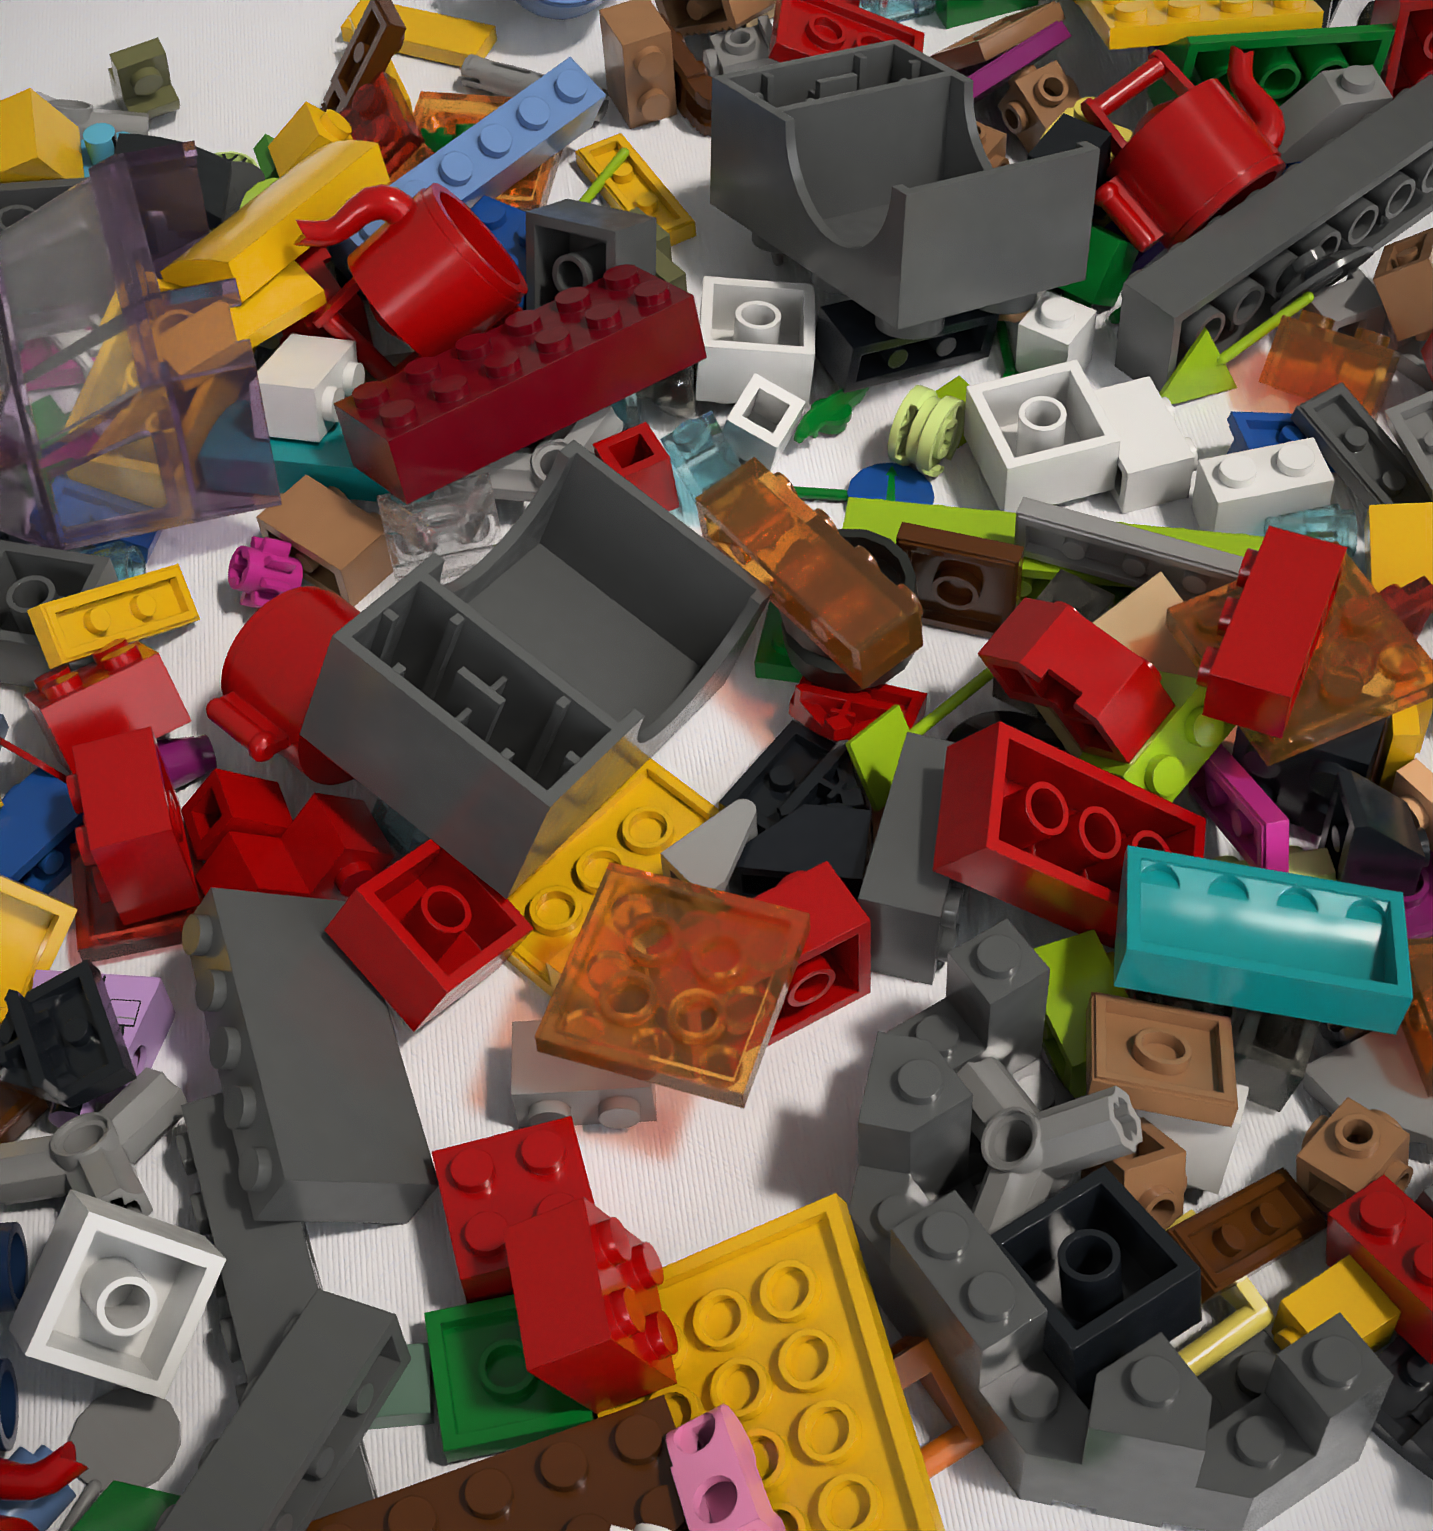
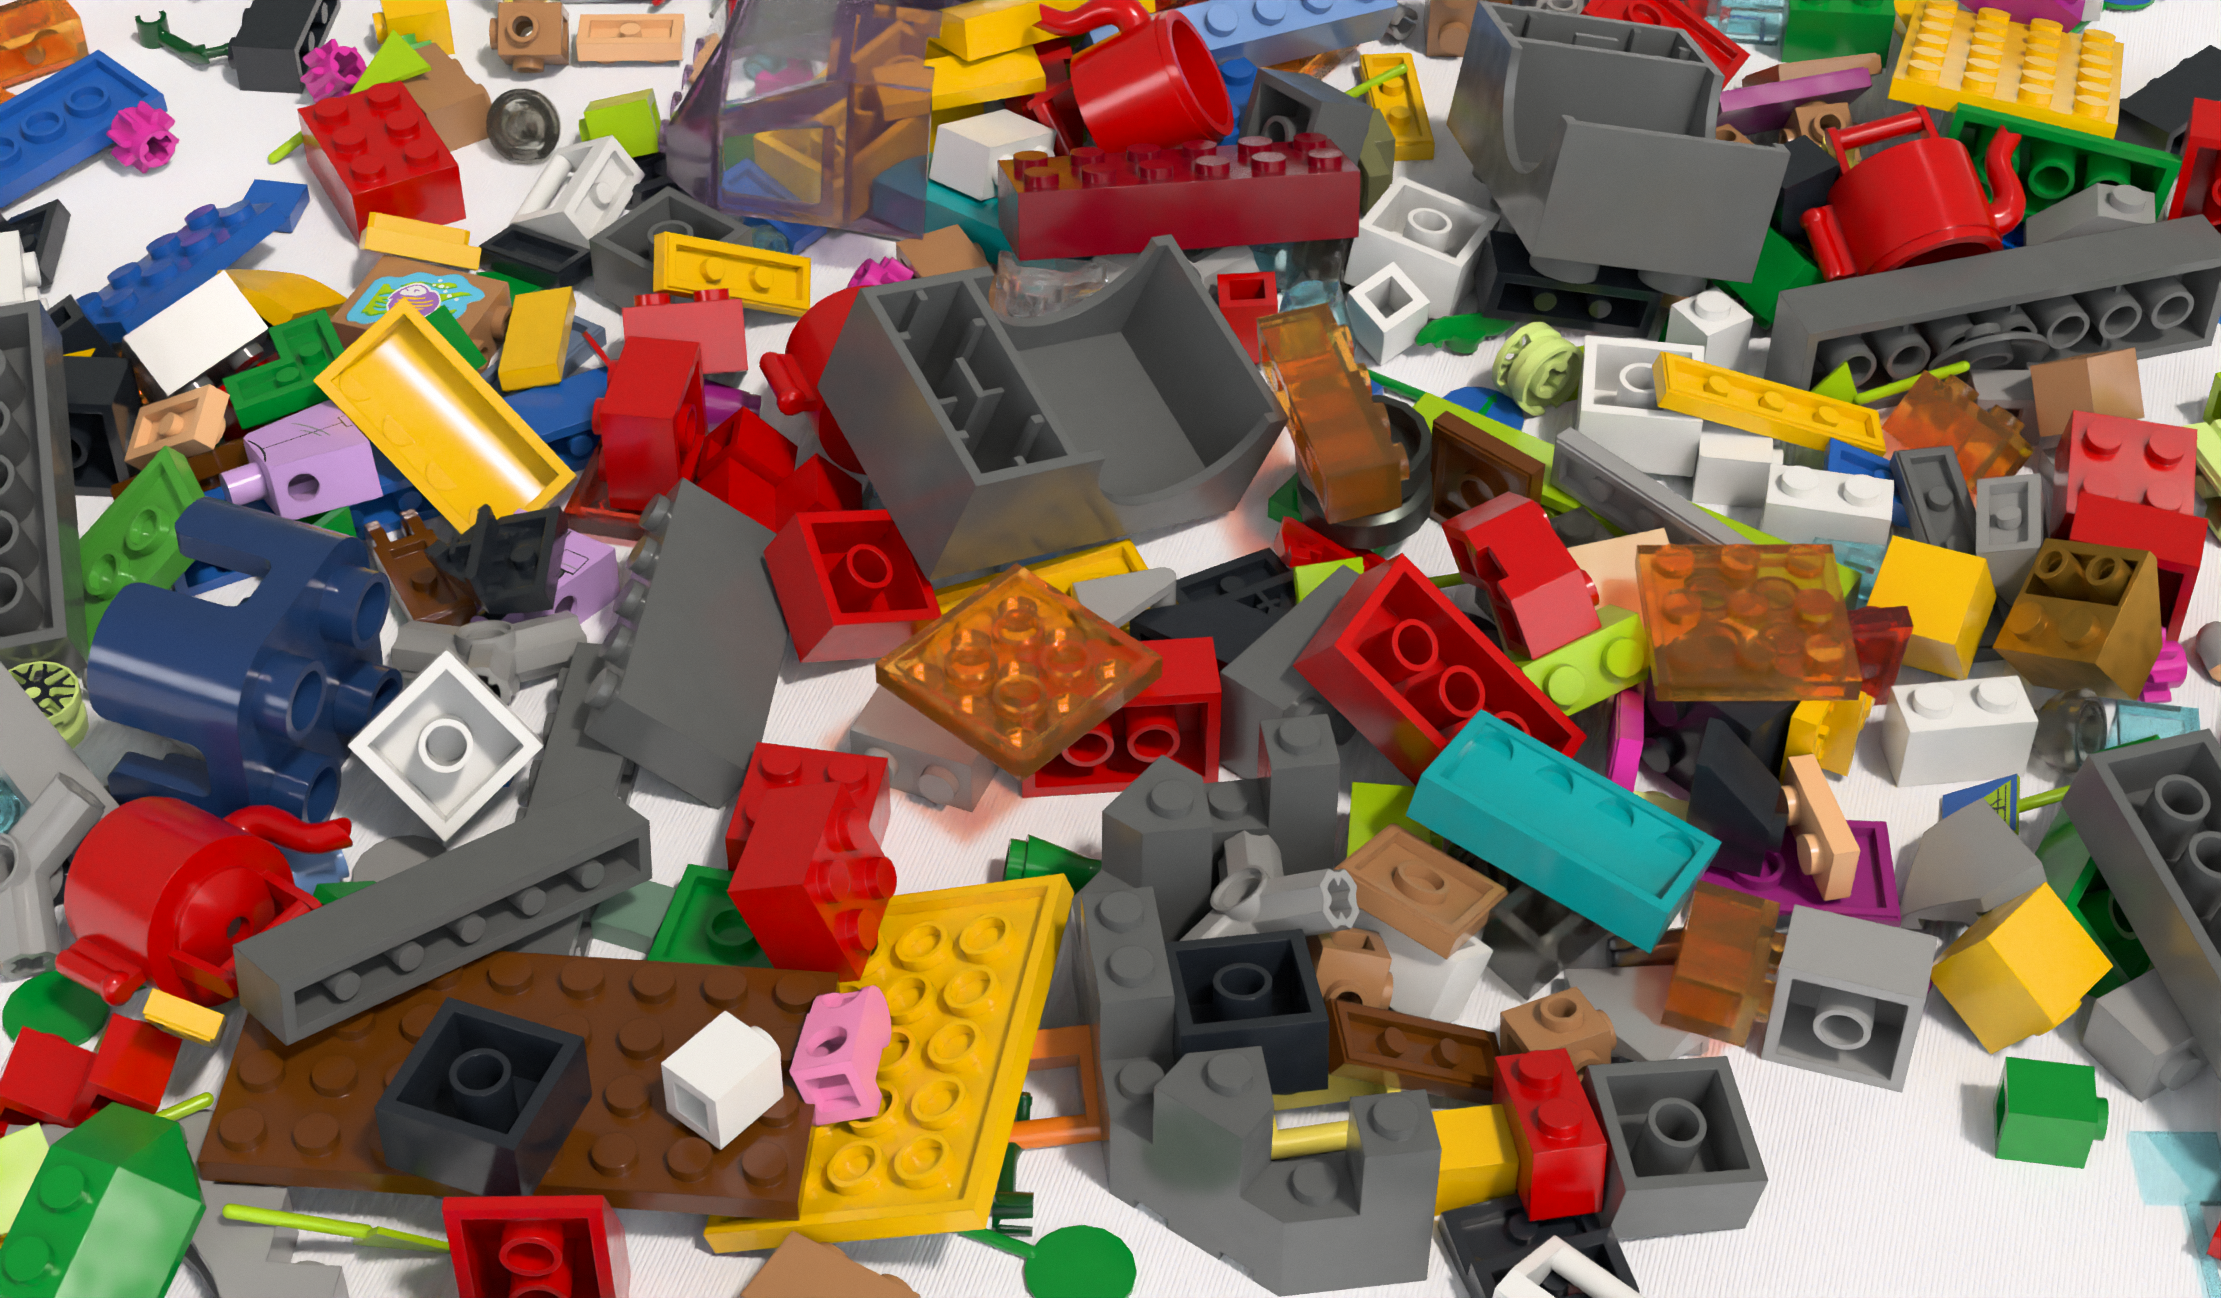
camera: 20 degrees right, 10 degrees down
red brick [1196,526,1348,739] -> none
none -> green cone [1002,834,1102,897]
none -> yellow tile [1652,351,1886,457]

